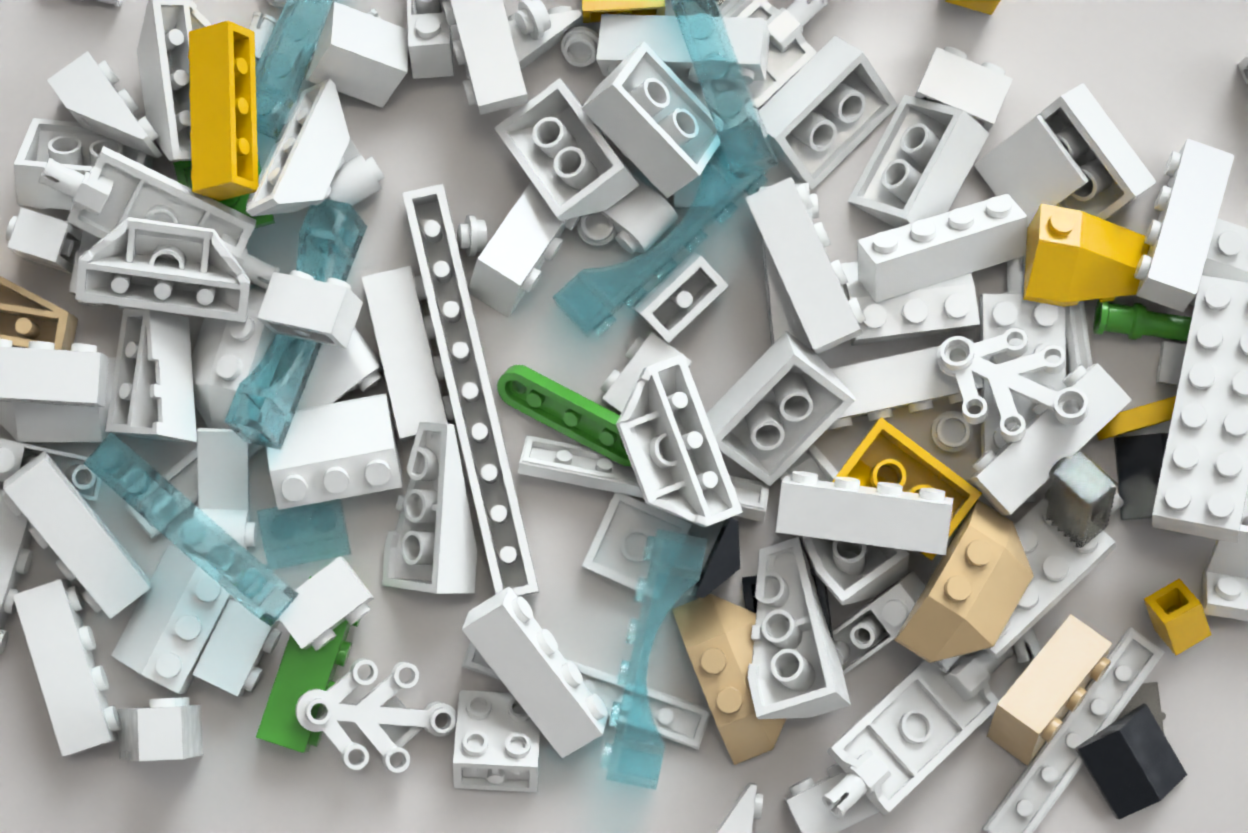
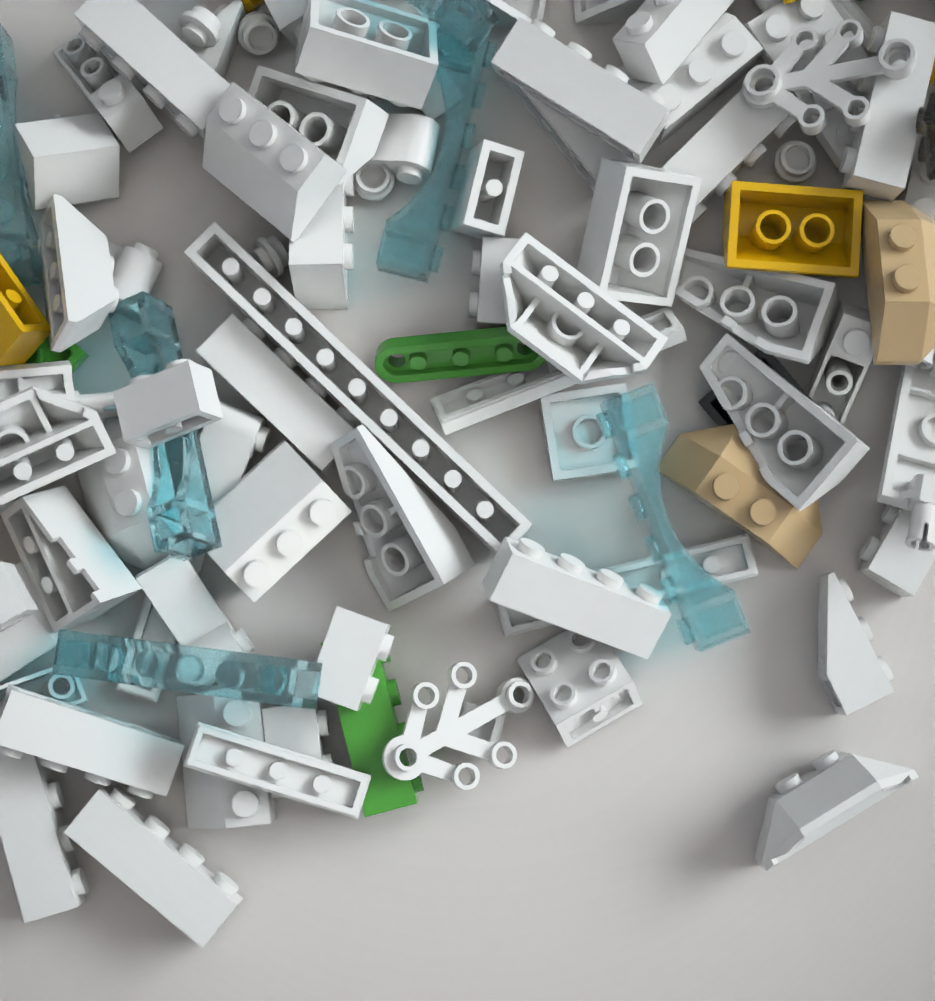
camera: 30 degrees left, 0 degrees up
white wedge [118,697,203,761] -> none
clear light blue plate [257,499,352,571] -> none
black slope [691,517,740,599] -> none
white brick [775,471,954,555] -> none
none -> white tile [183,721,371,820]
none -> white slope [202,82,348,242]

